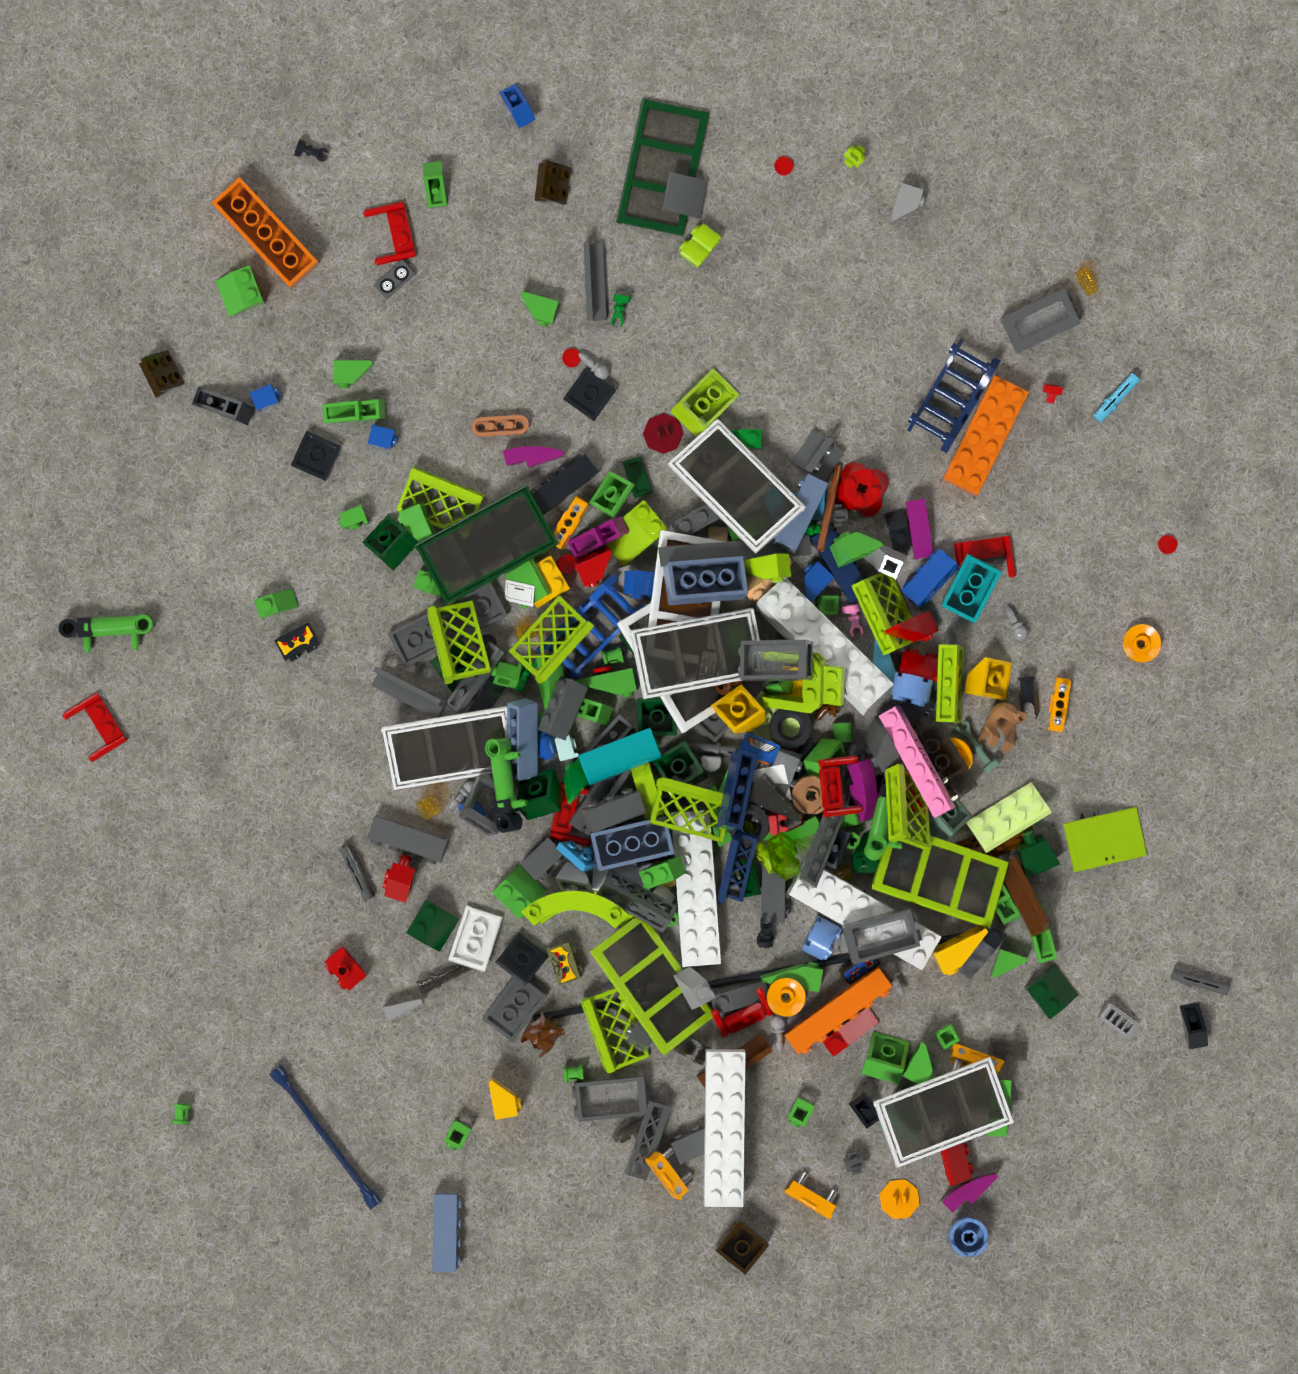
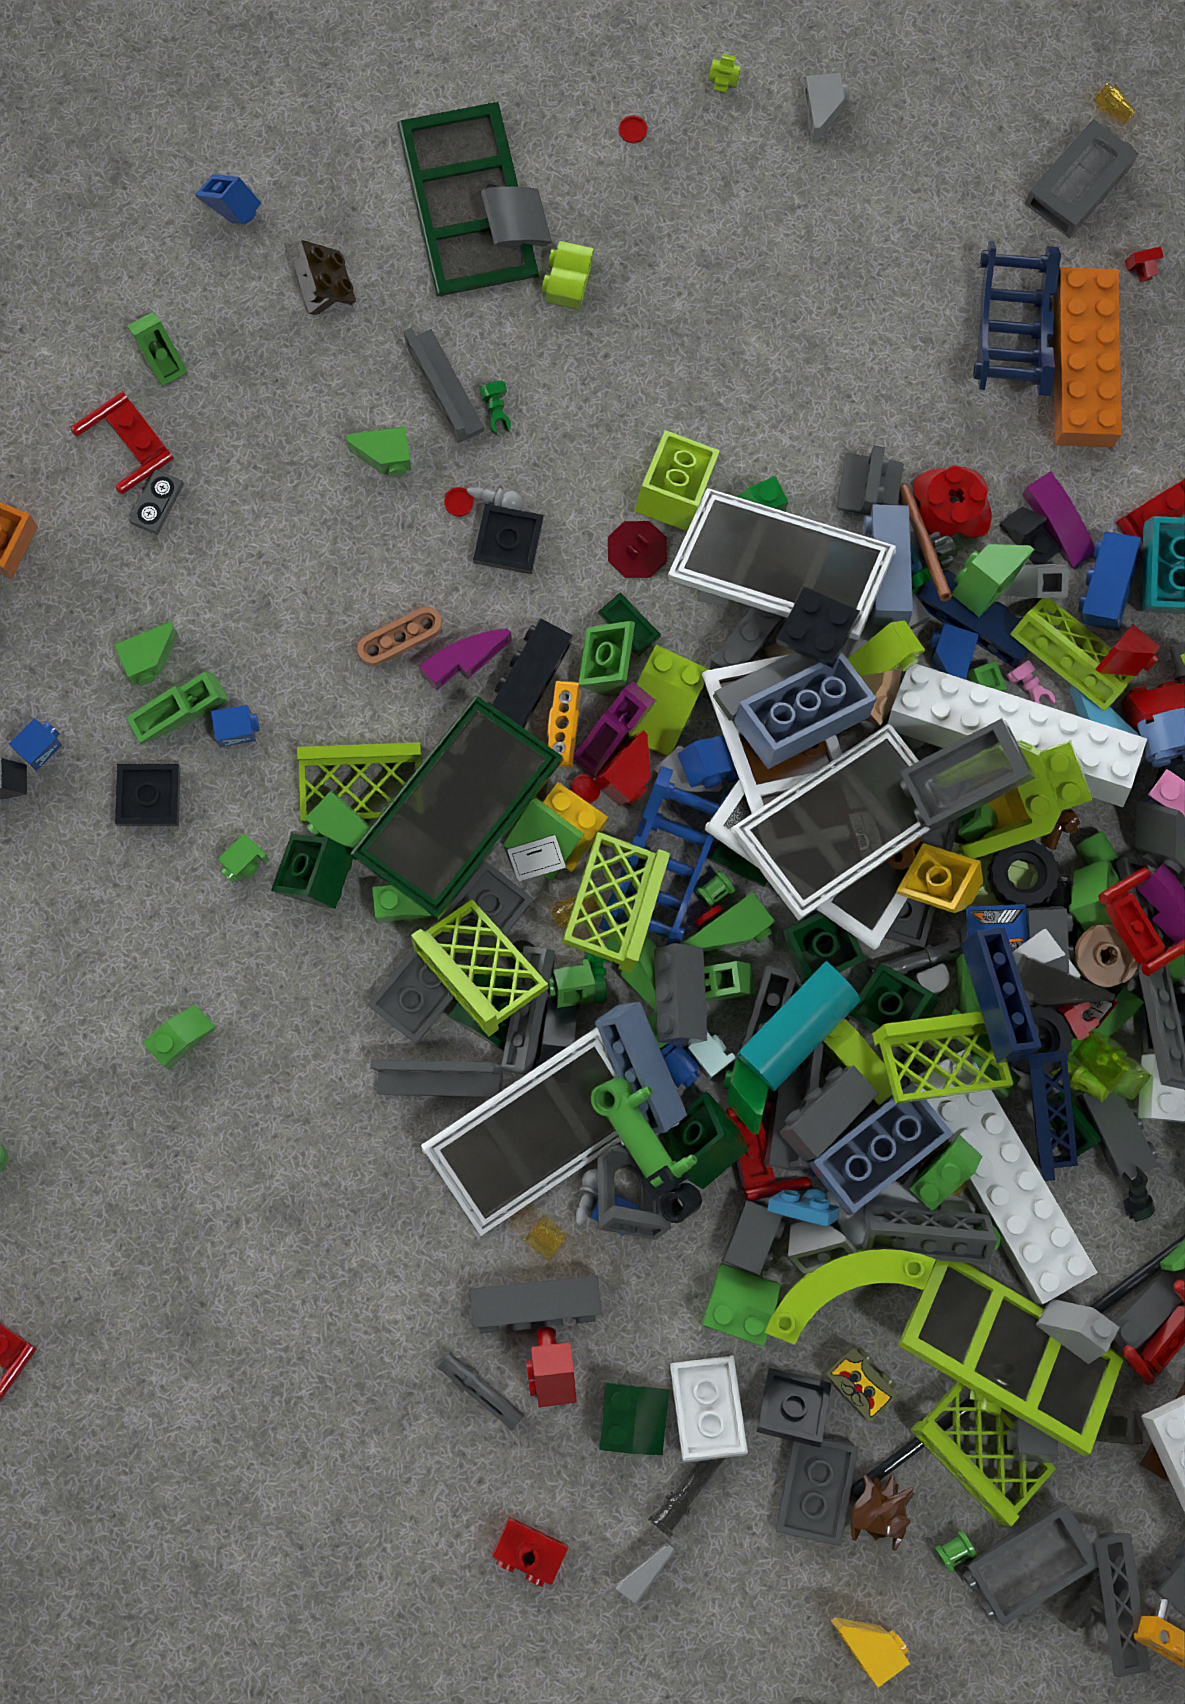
camera: 30 degrees left, 10 degrees down
brick [274,622,320,662] -> none
none -> black plate [776,586,860,668]

